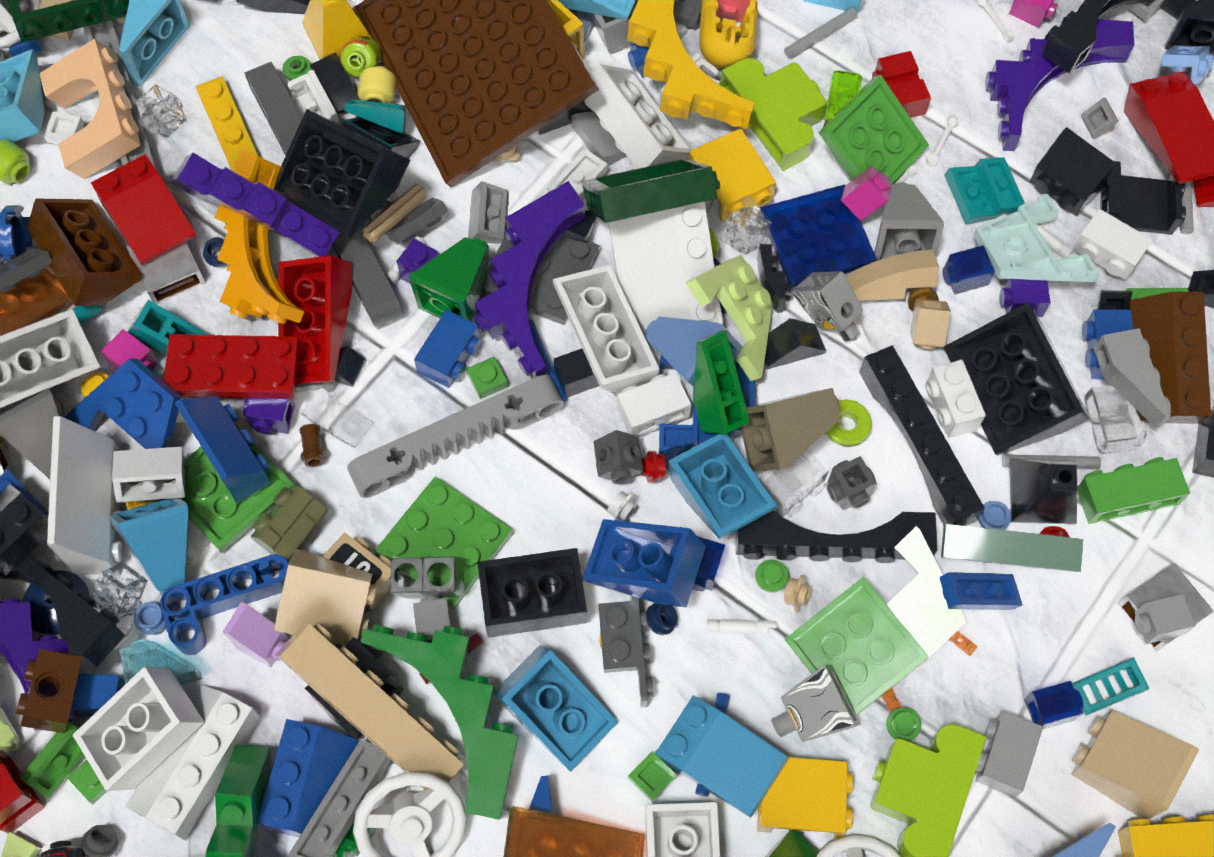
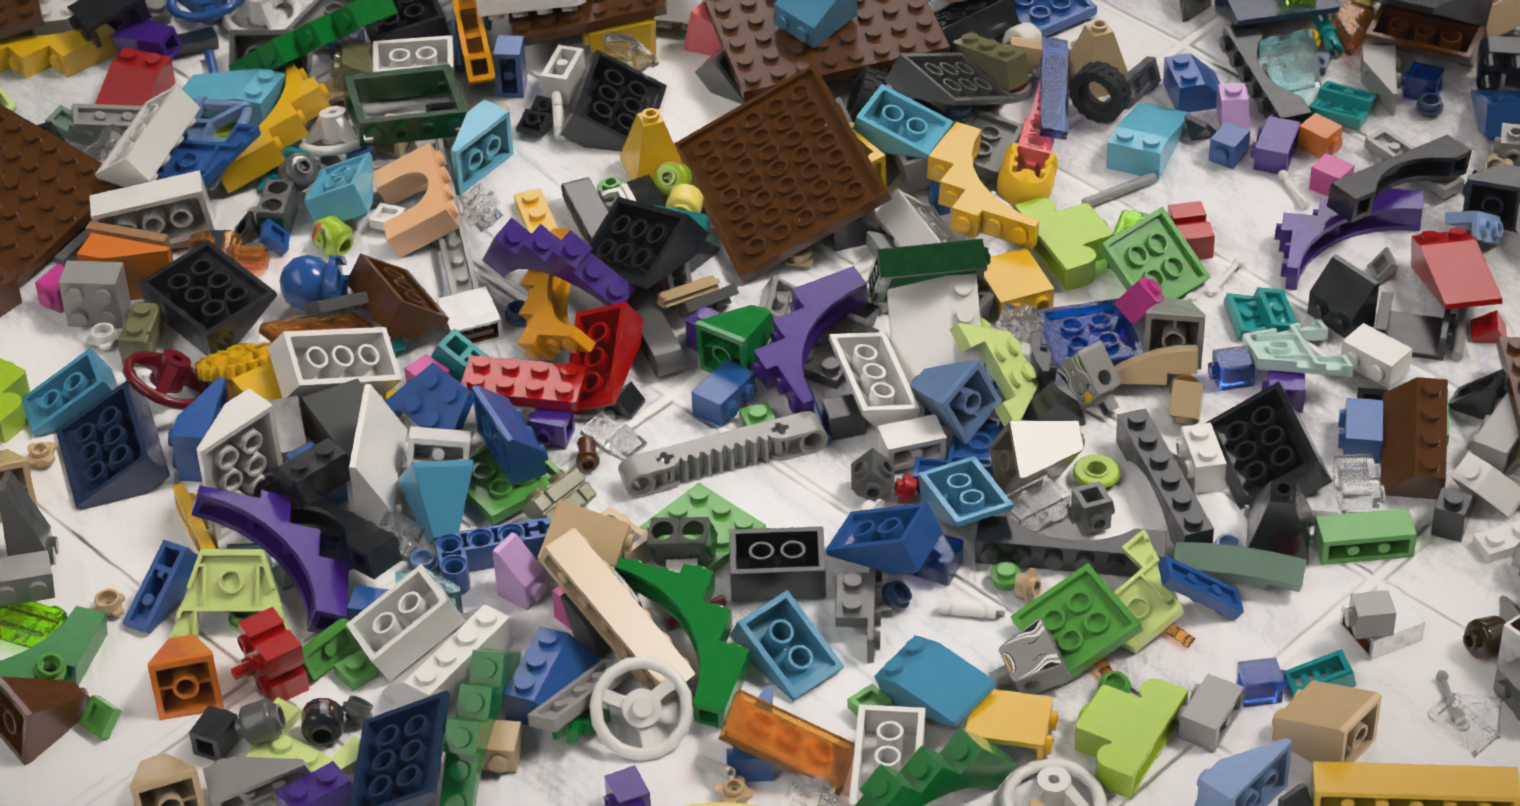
camera: 10 degrees right, 25 degrees down
reddish brown brick [16,649,82,733] -> none
red slope [90,154,197,265] -> none
green slope [694,330,750,434] -> none
light grey slope [1093,328,1171,428] -> none

